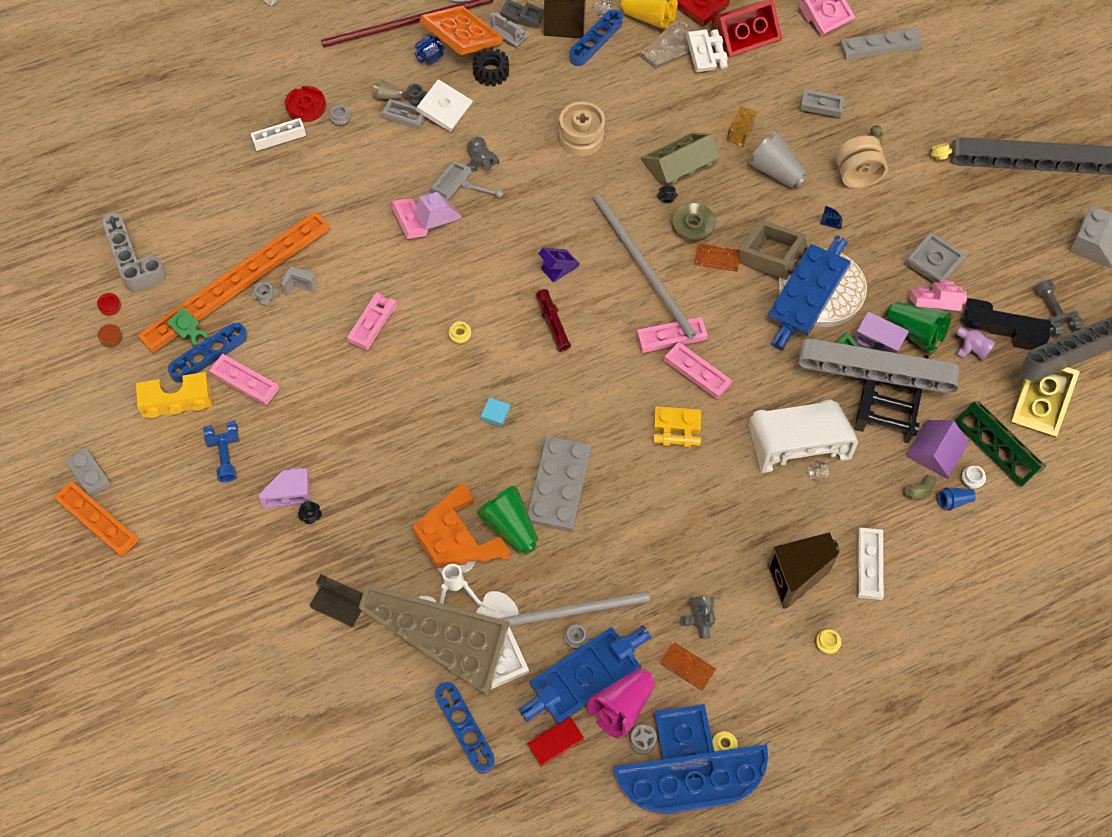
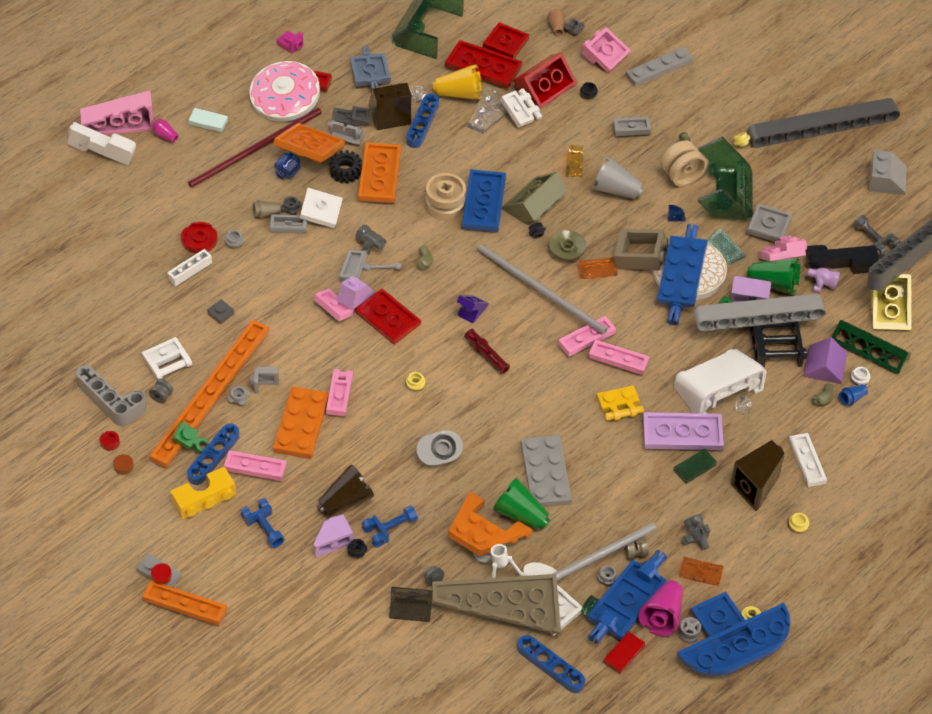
camera: 20 degrees left, 10 degrees down
medium azure tile [481,397,511,427] -> none
none -> white plate [142,337,192,380]
none -> dark grey wheel [149,379,174,403]
none -> red tile [151,563,172,585]
none -> dark grey plate [207,299,234,325]
none -> orange plate [273,386,329,459]
none -> dark brown cone [317,465,374,516]
none -> red tile [355,289,421,345]
none -> orange plate [358,142,401,203]
none -> blue bar [362,505,418,547]
none -> light grey piece [416,430,463,465]
none -> olive arm [417,246,433,270]
none -> dark grey plate [424,566,444,586]
none -> blue plate [462,169,506,232]
none -> black plate [580,82,598,98]
none -> clear green tile [581,595,599,616]
none -> dark tan wheel [624,536,649,559]
none -> lavender plate [643,412,724,450]
none -> clear green tile [673,448,717,484]
none -> clear green windscreen [698,136,753,220]
none -> clear light blue slope [707,228,746,265]

